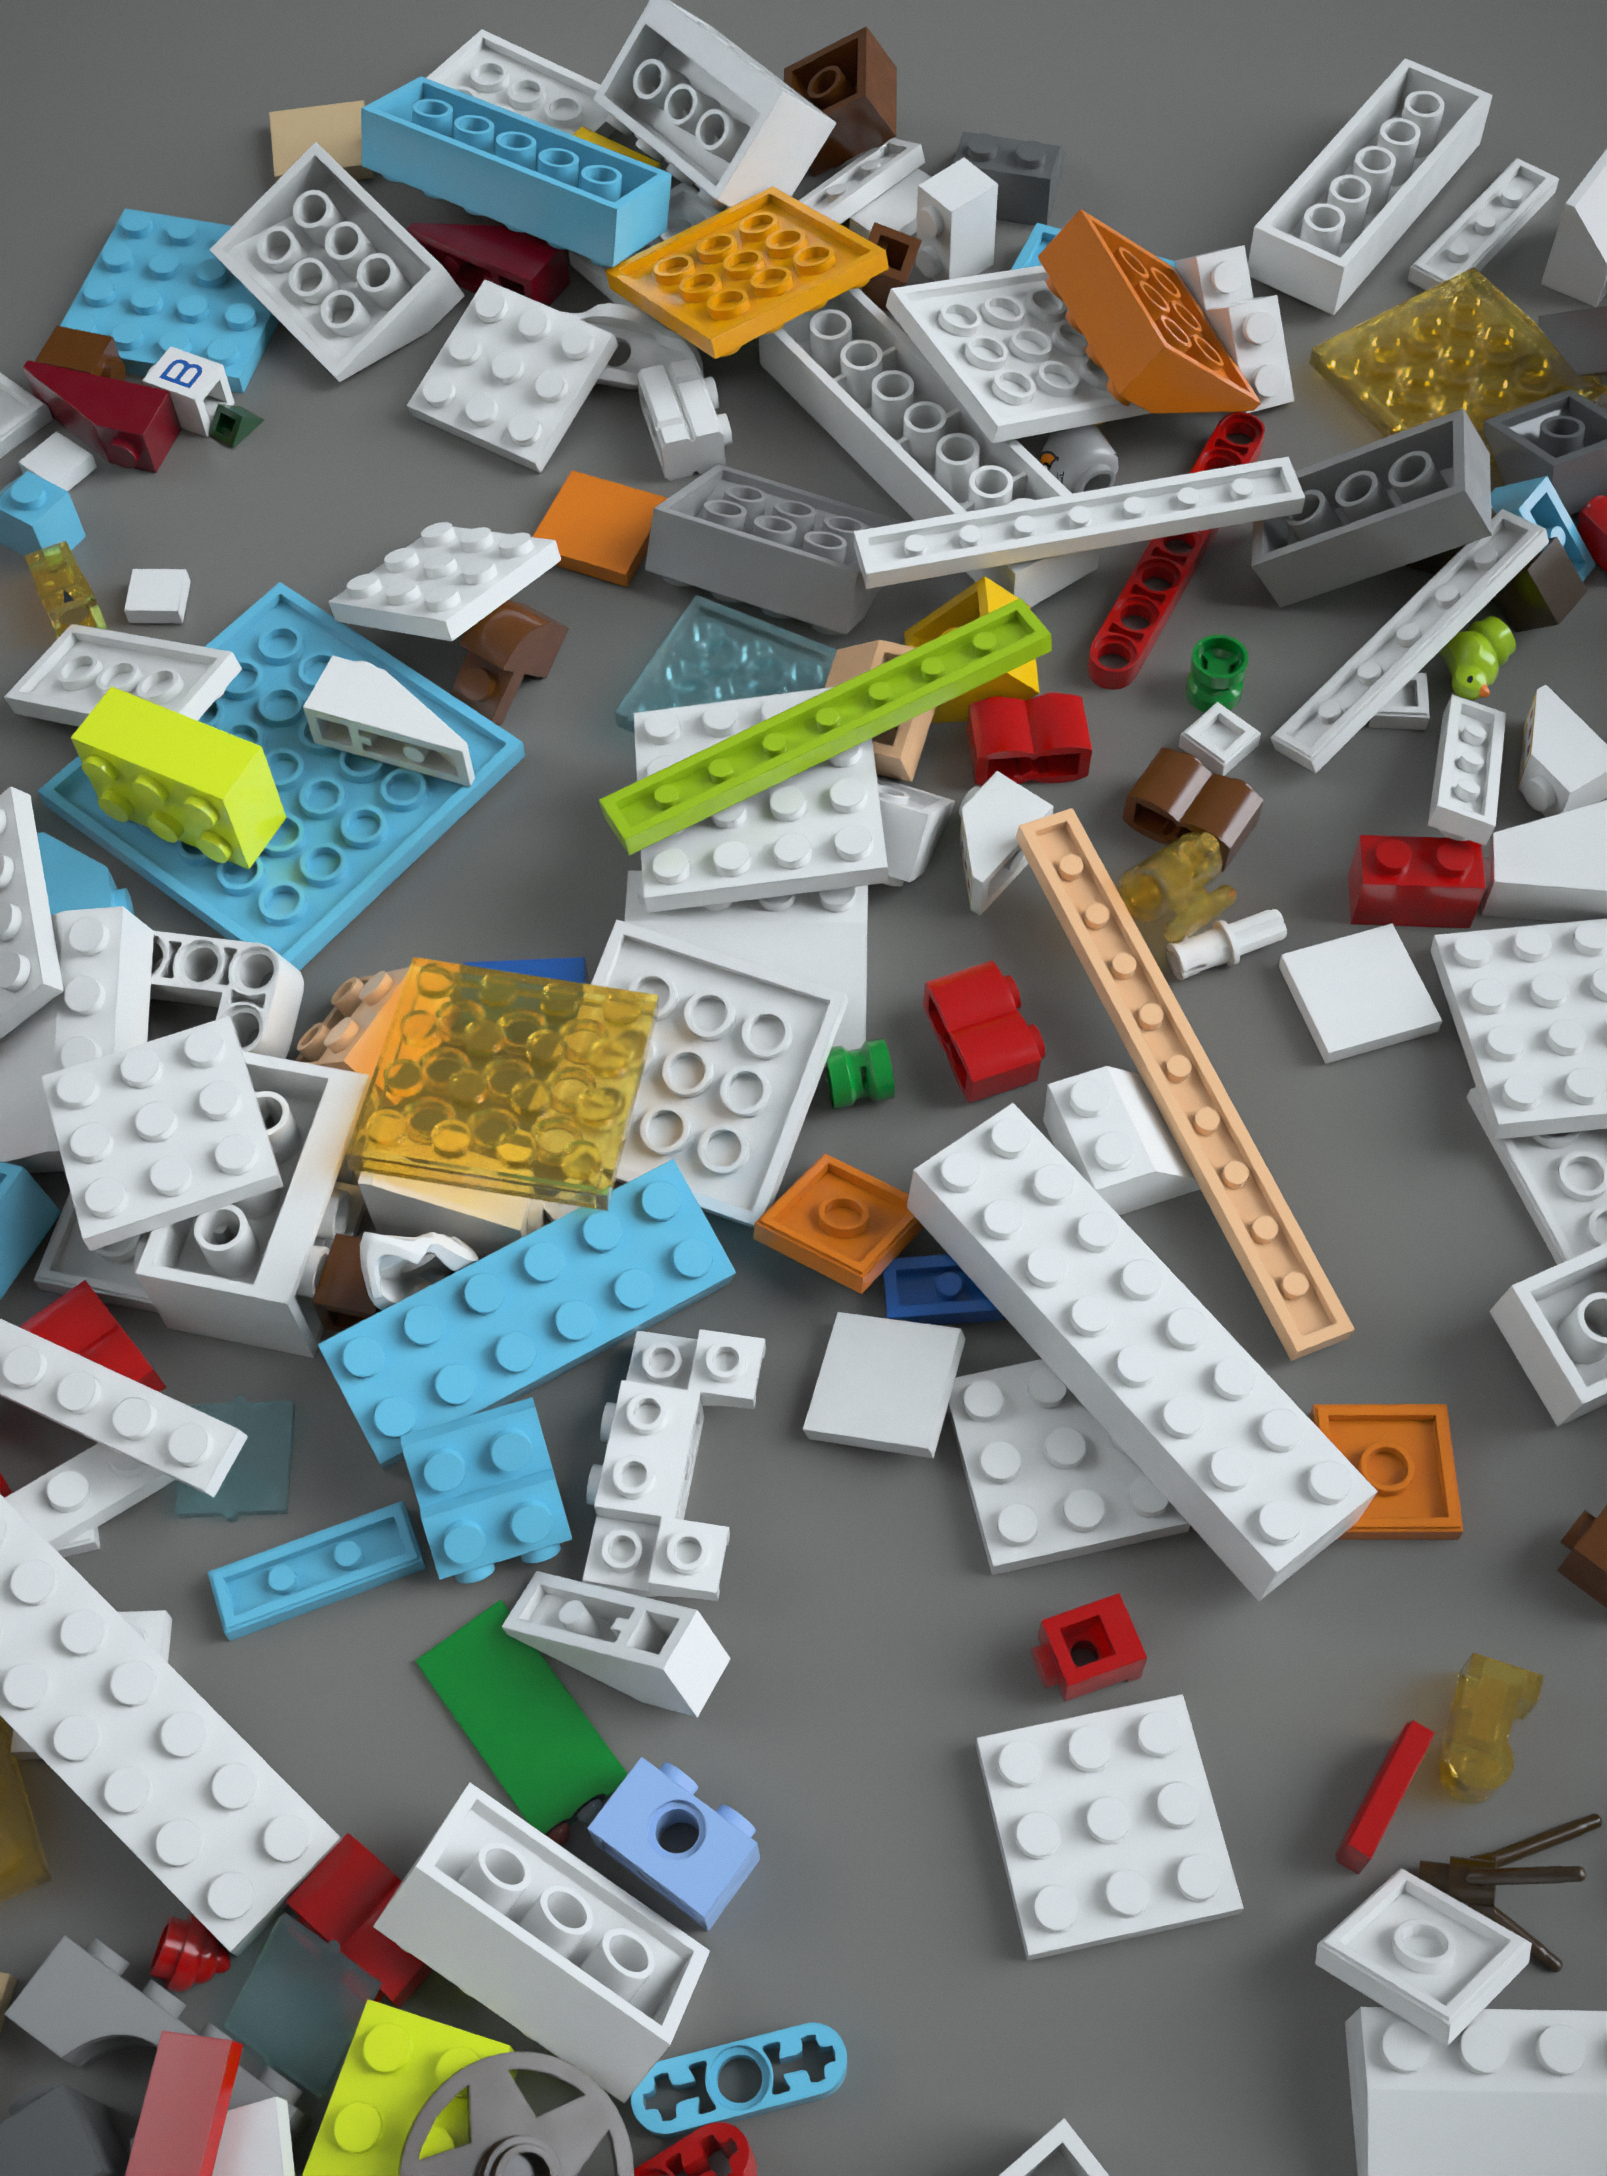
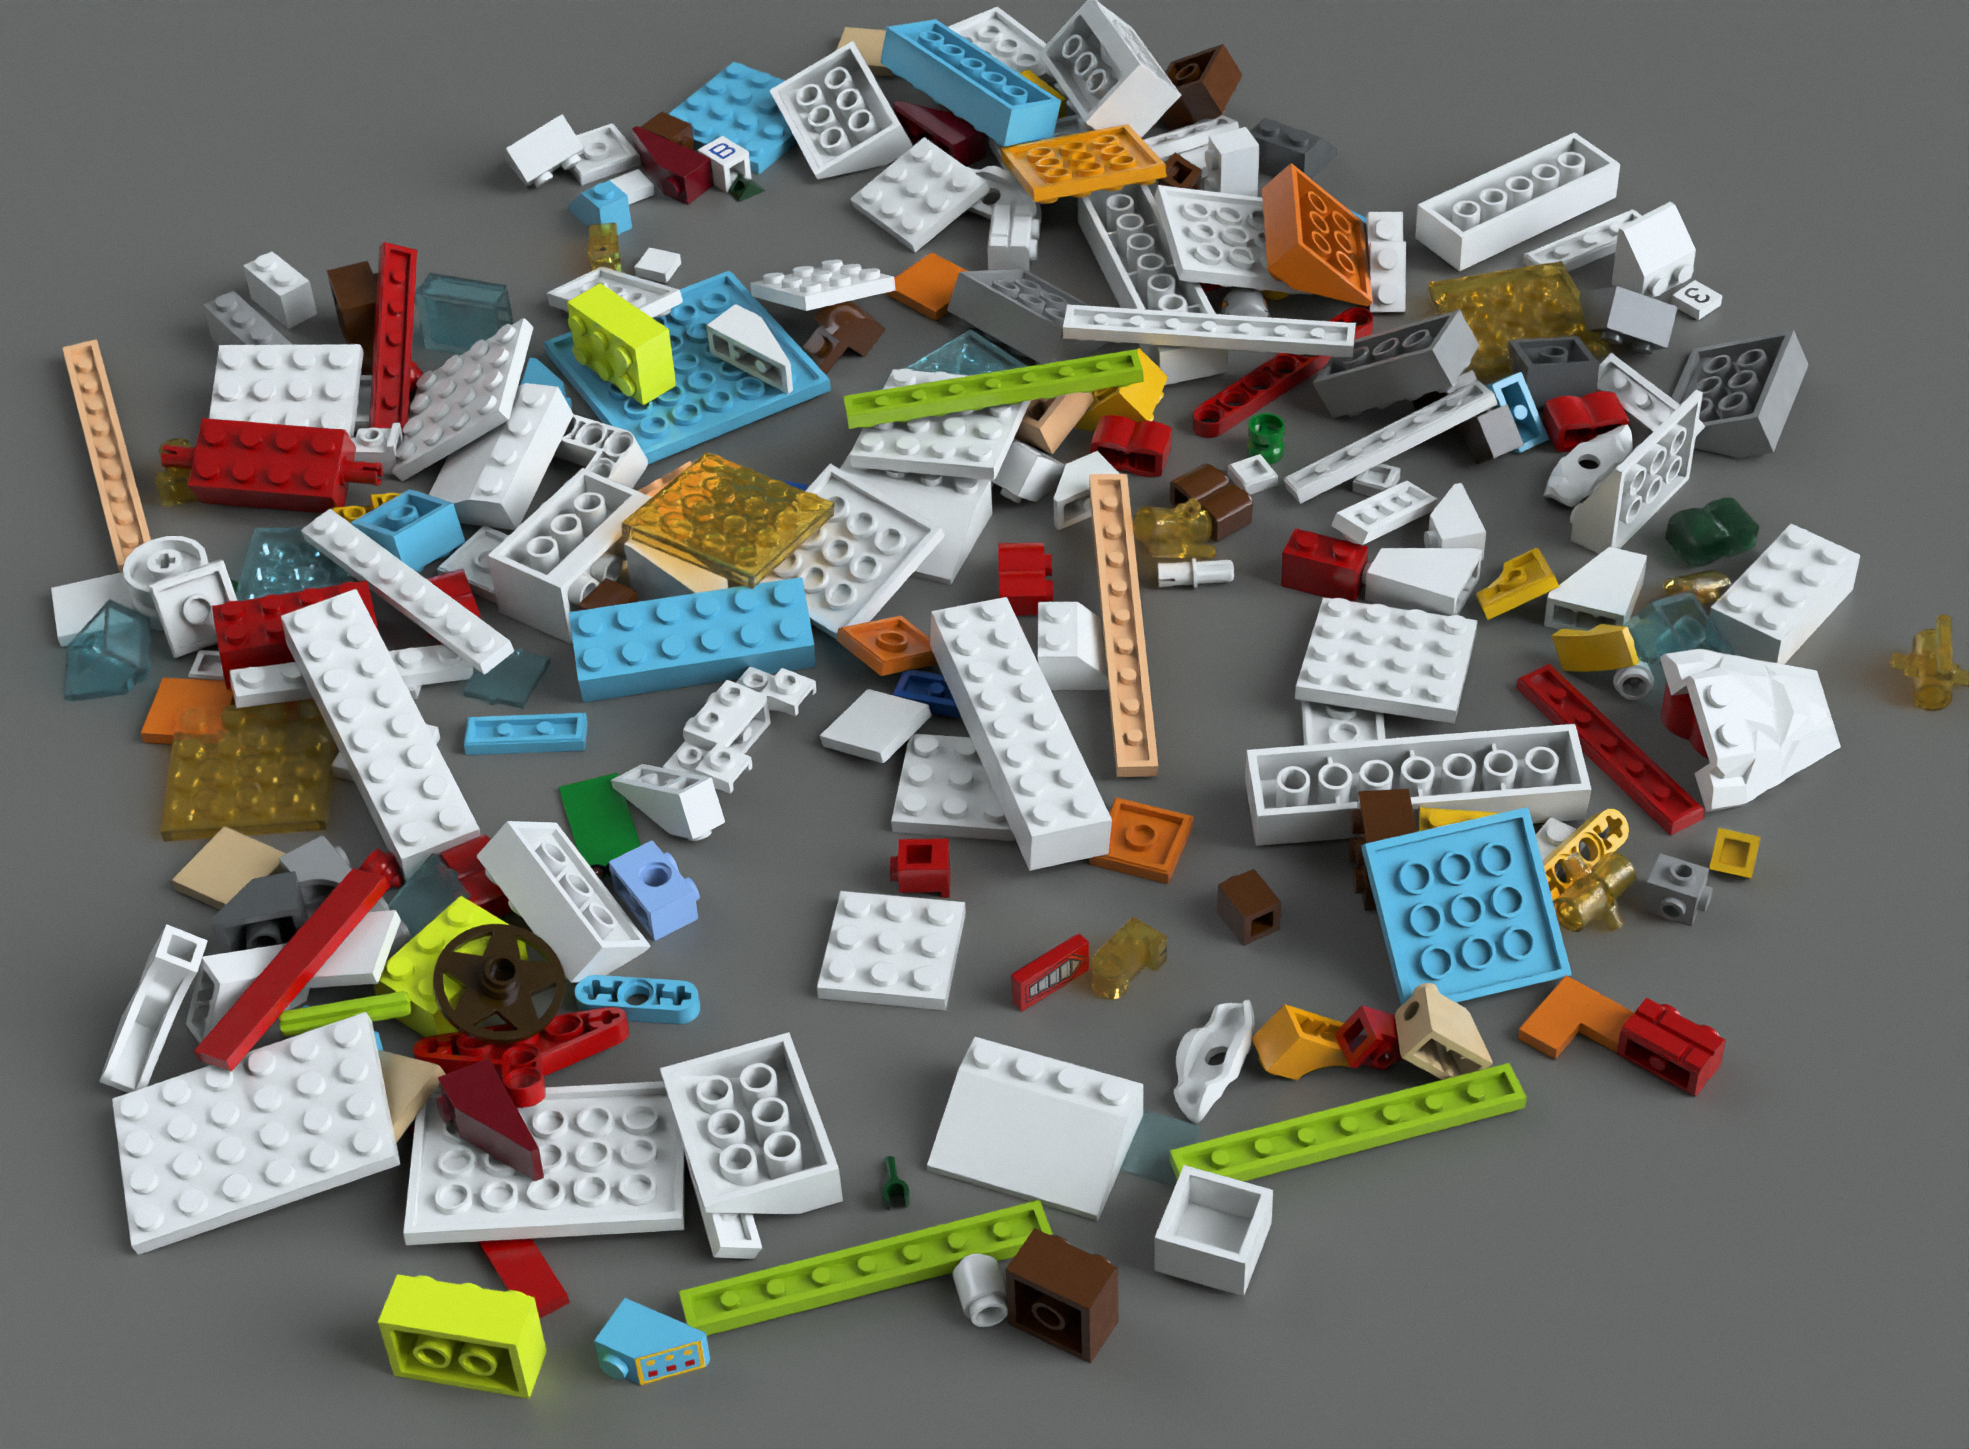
camera: 20 degrees right, 15 degrees down
white plate [41,1016,284,1251] -> none
white piece [360,1231,479,1310] -> none
medium azure plate [400,1397,572,1584] -> none
green wheel [824,1038,895,1109] -> none
white tile [1278,923,1442,1064] -> none
white tile [1315,1868,1532,2046] -> none
dark brown plant [1419,1814,1602,1973] -> none
lime animal [1437,616,1516,701] -> none

